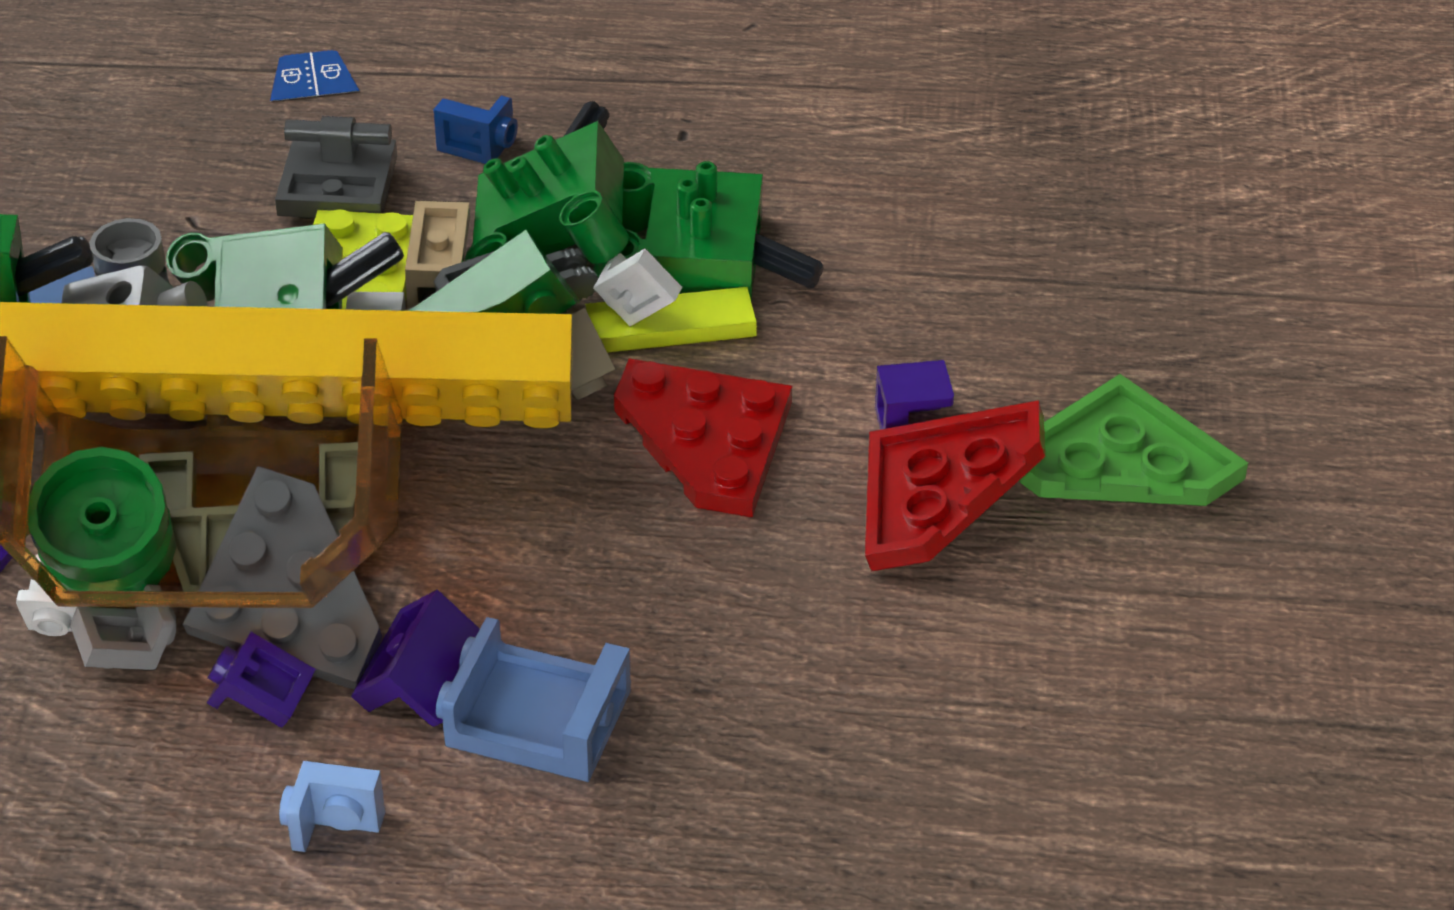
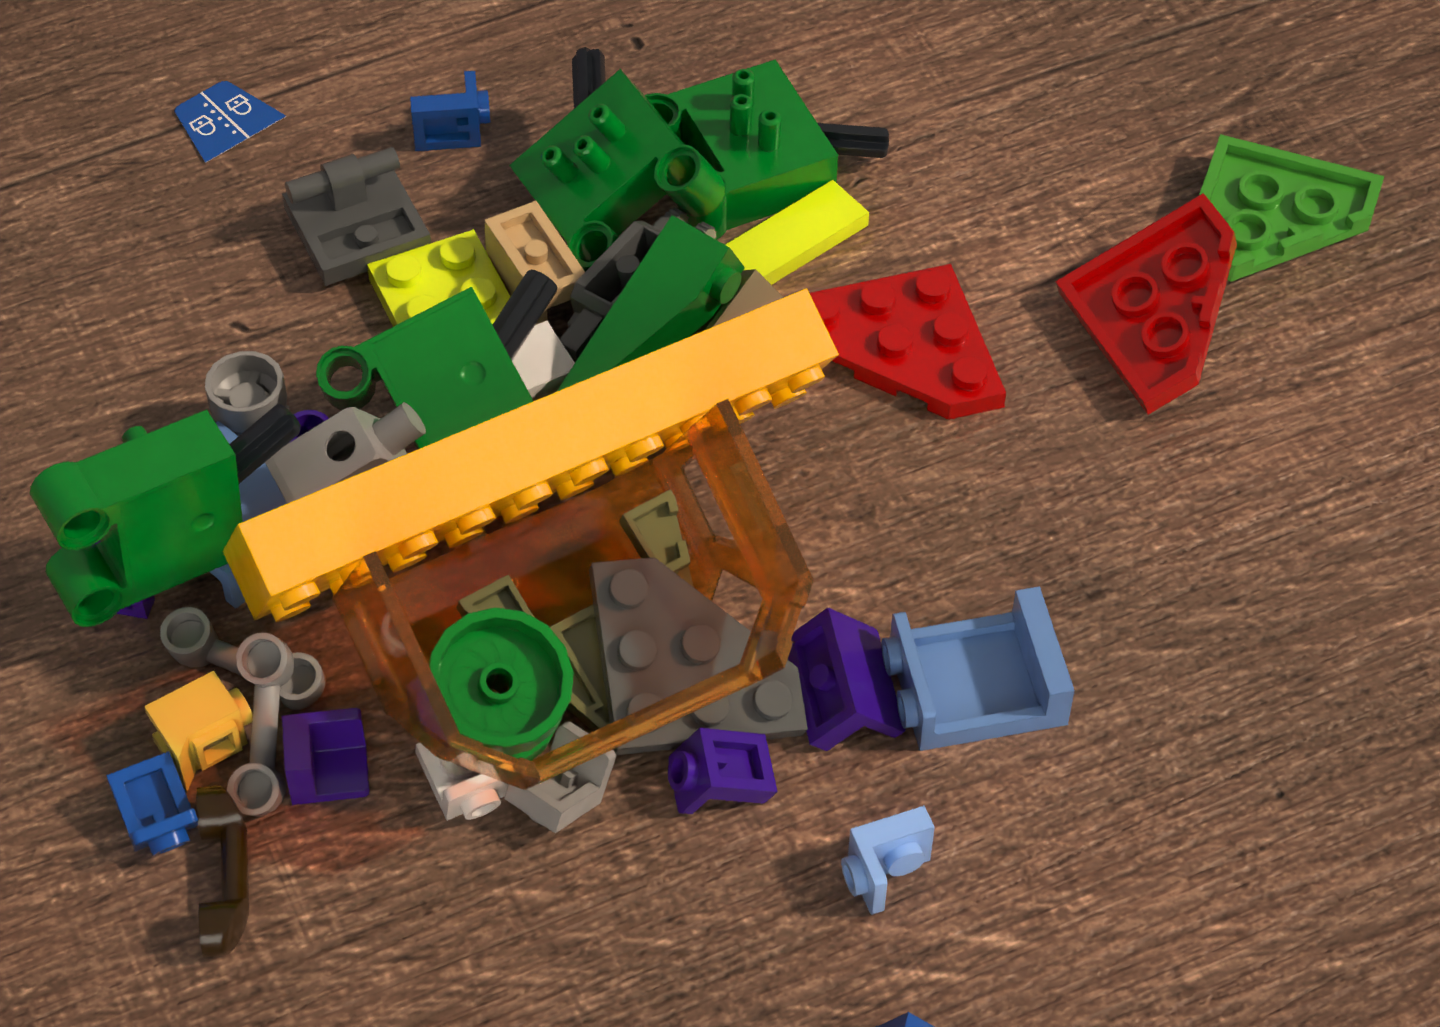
camera: 30 degrees left, 10 degrees up
white bracket [593,249,682,327] -> none
dark purple panel [875,360,954,430] -> none

